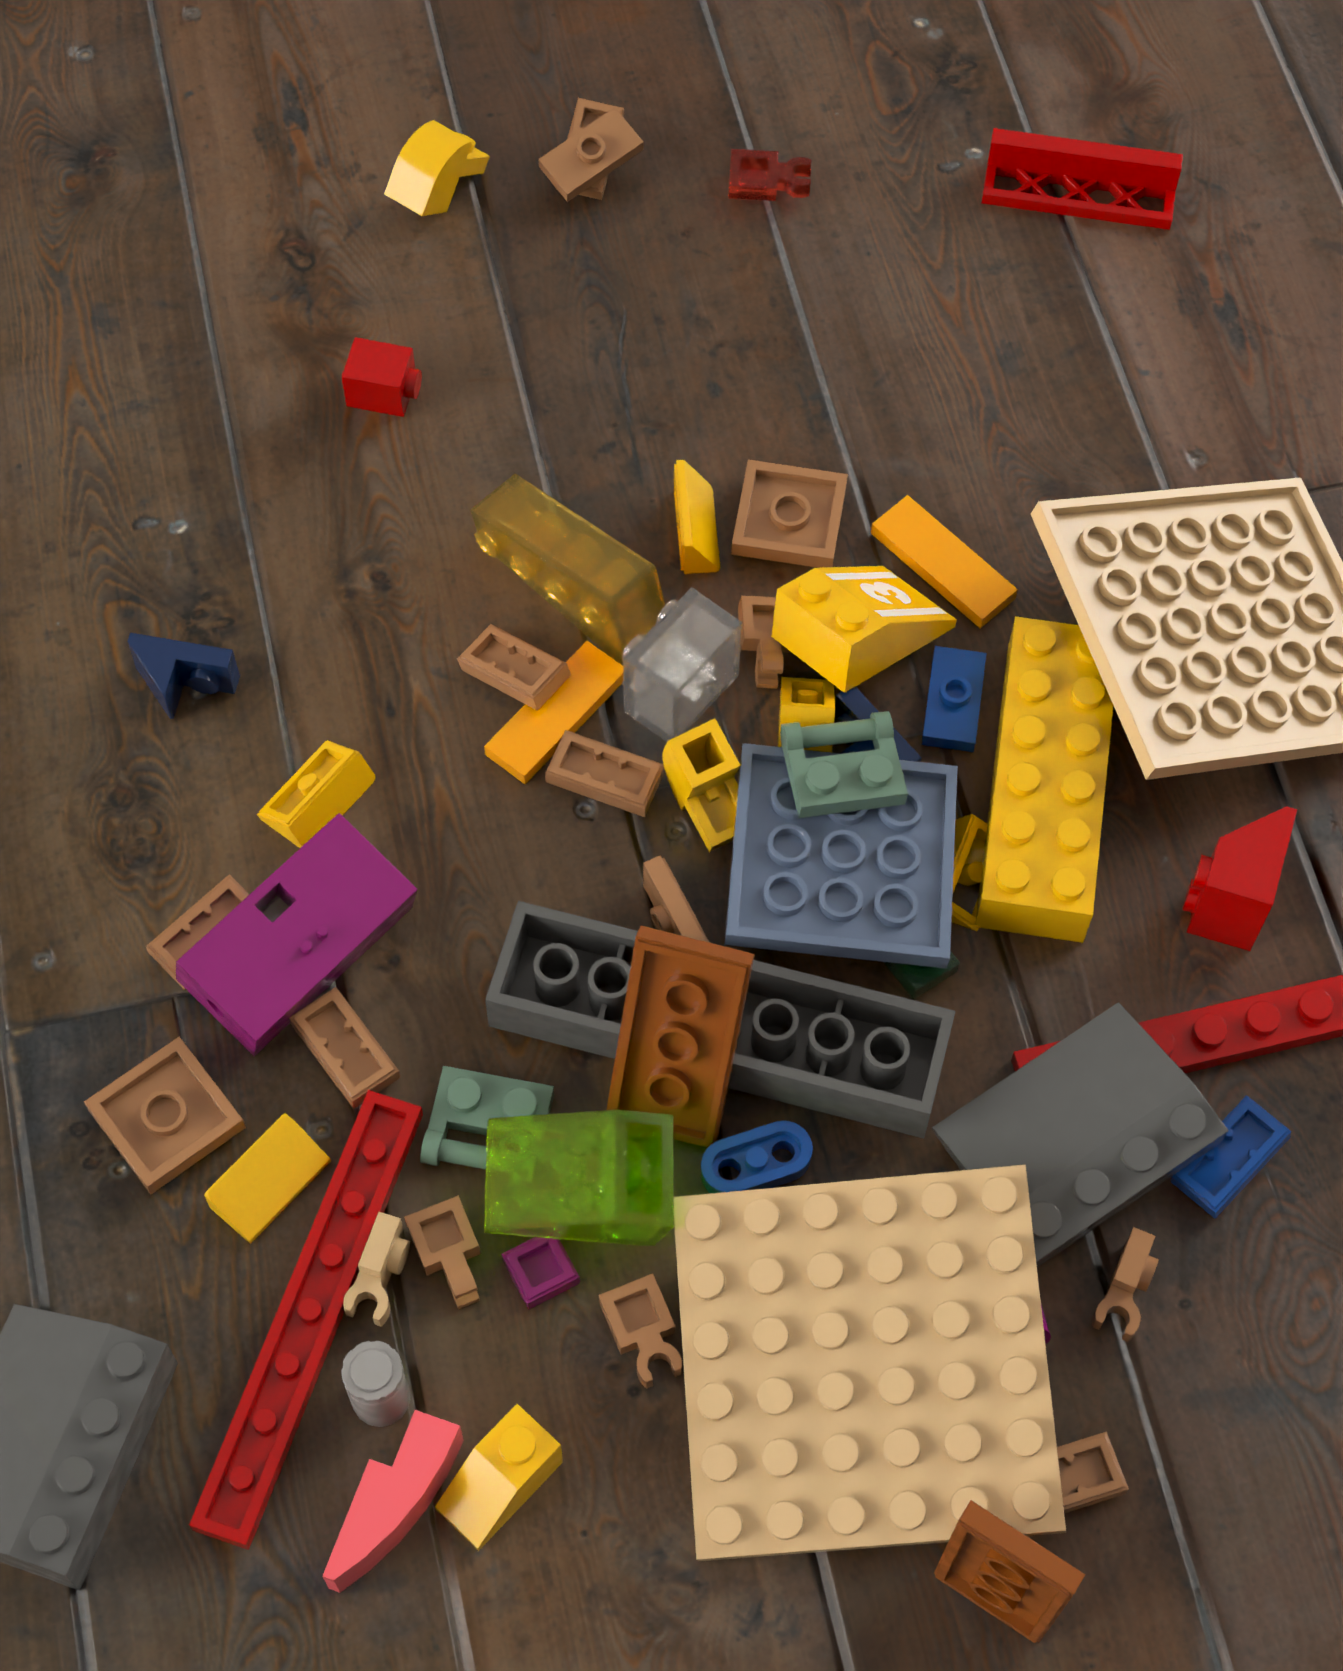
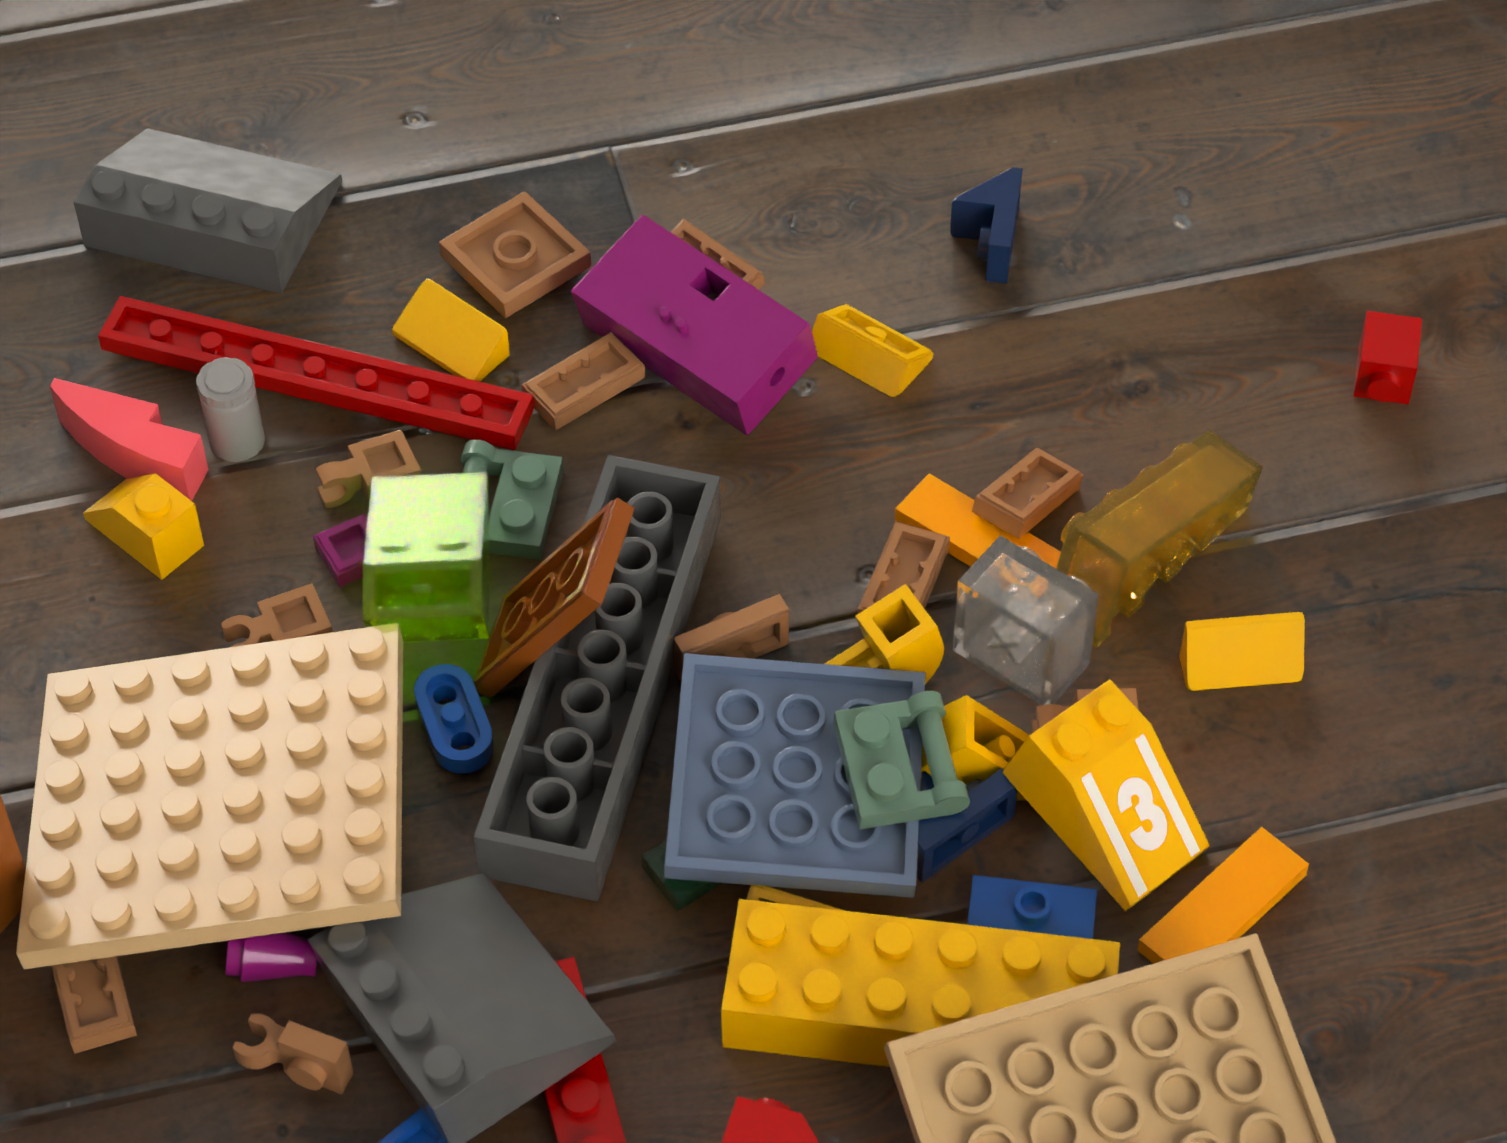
camera: 90 degrees right, 10 degrees down
tan plate [343,1212,410,1327] -> none
medium nougat plate [731,460,848,568] -> none

